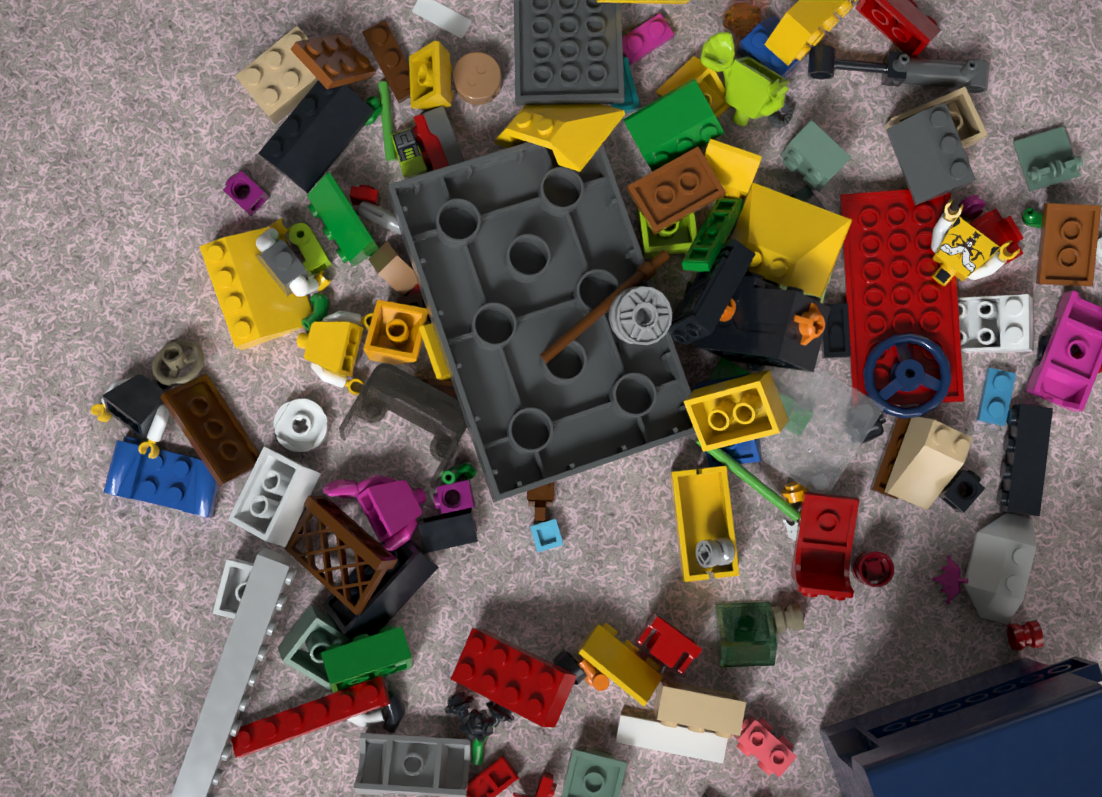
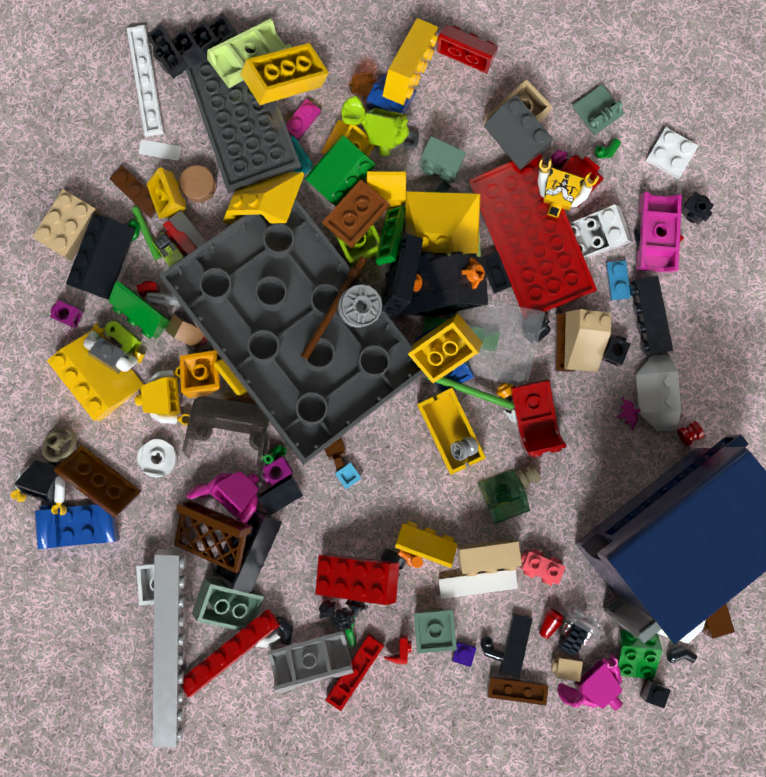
camera: 15 degrees left, 0 degrees up
white slope [228,447,321,547] -> none
dark orange plate [290,33,376,89] -> none
green arm [301,292,330,331] -> none
green slope [321,625,412,693] -> none
red panel [635,612,703,675] -> none
piece [808,45,990,93] -> none
dark red wheel [851,550,894,587] -> none
dark blue piece [863,332,952,419] -> none
dark orange plate [1036,203,1101,286] -> none

